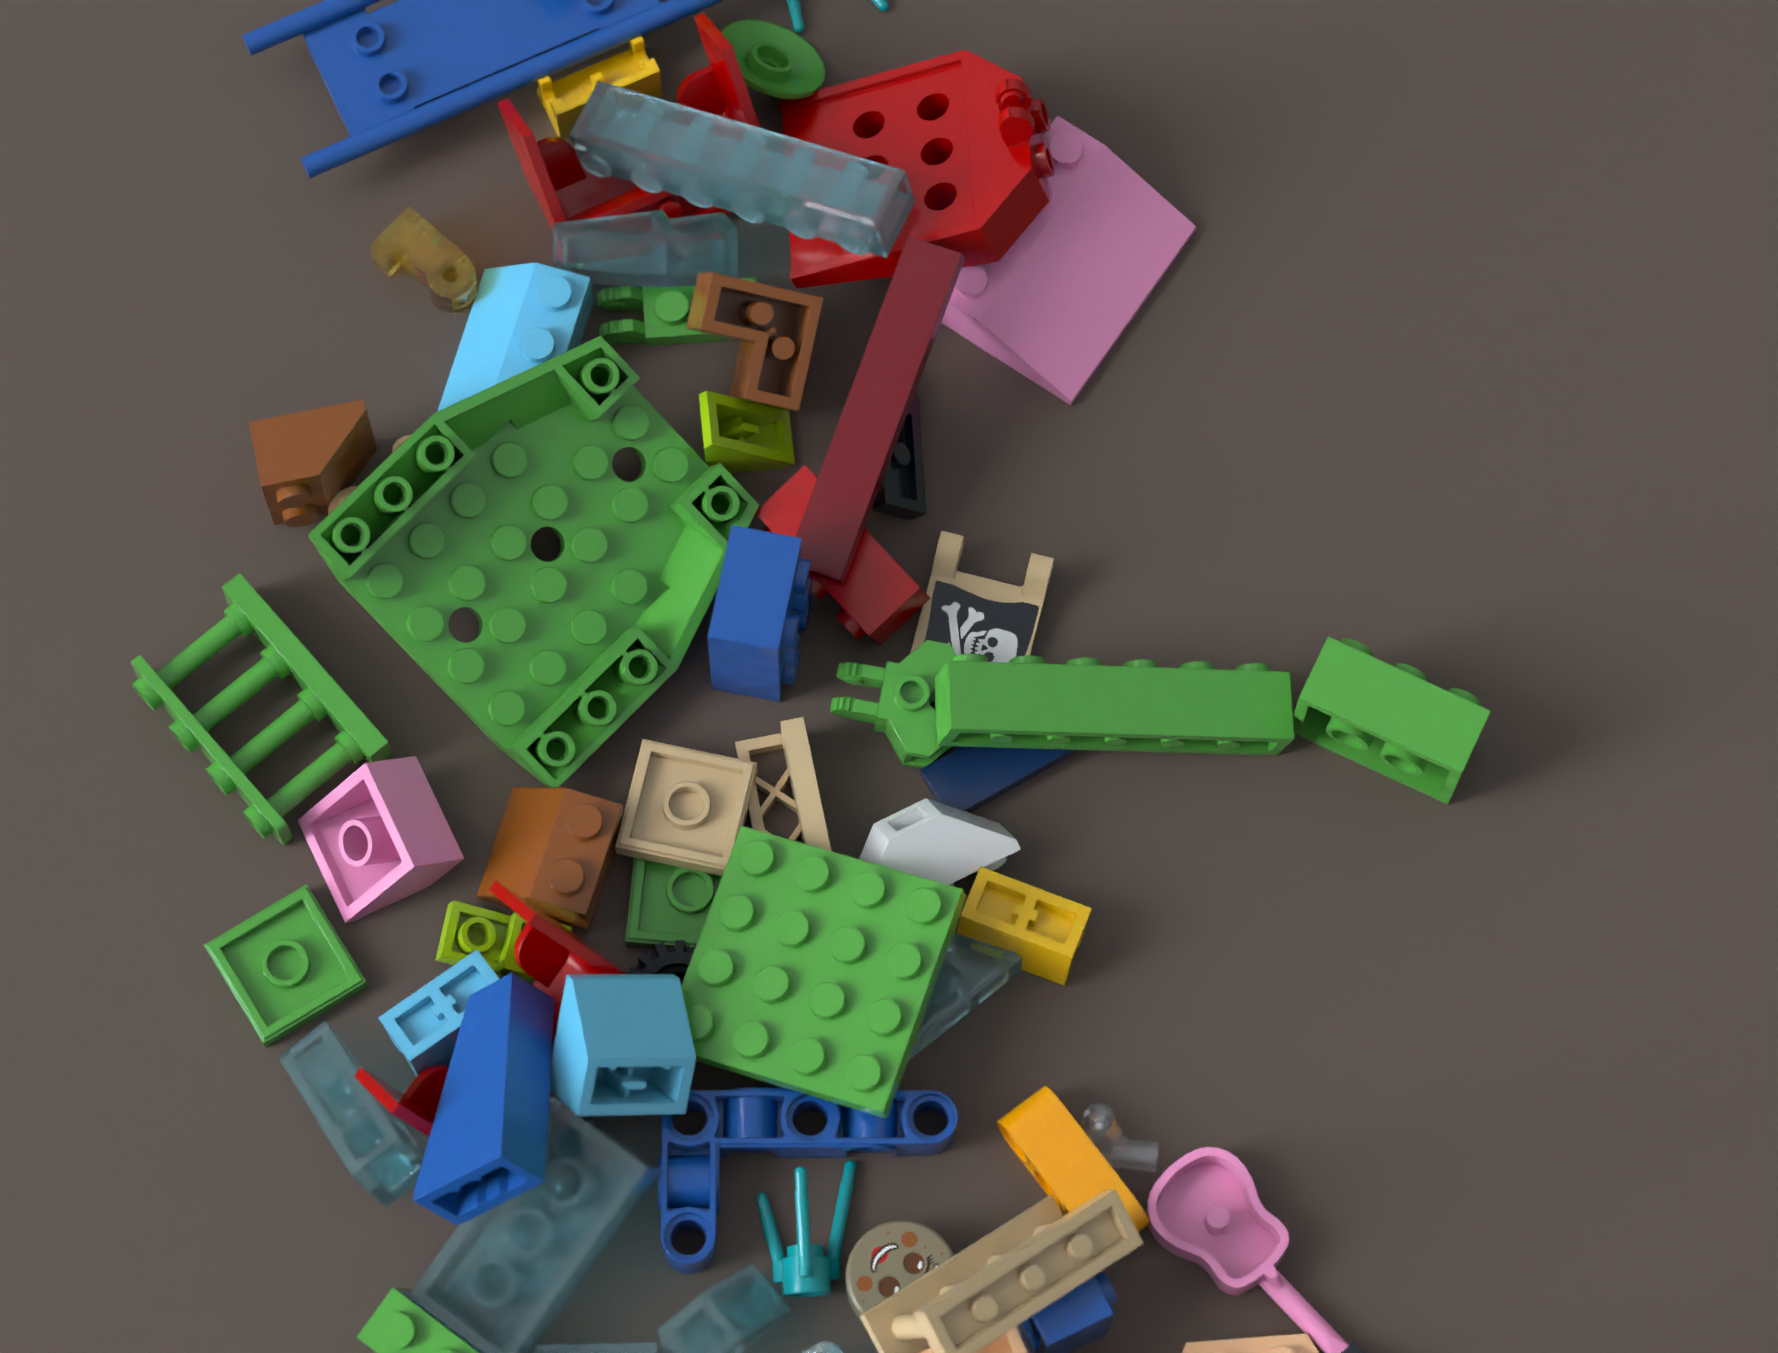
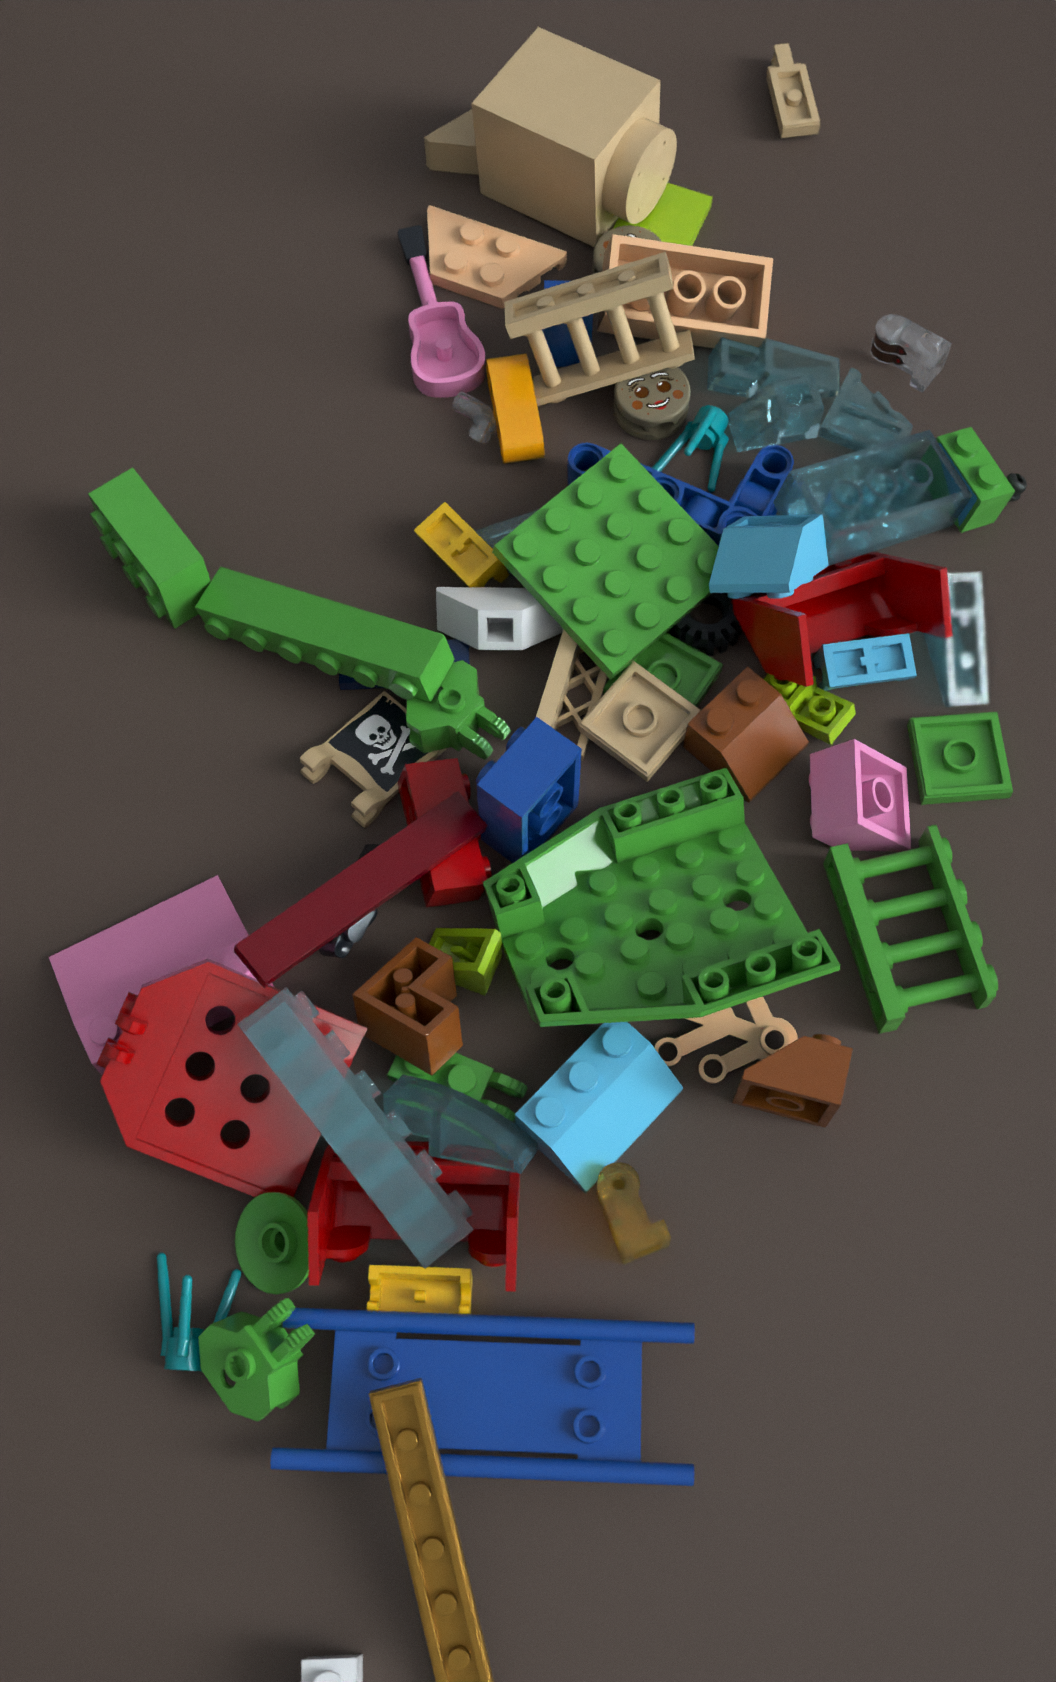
camera: 150 degrees left, 5 degrees down
blue slope [414,973,555,1226] -> none

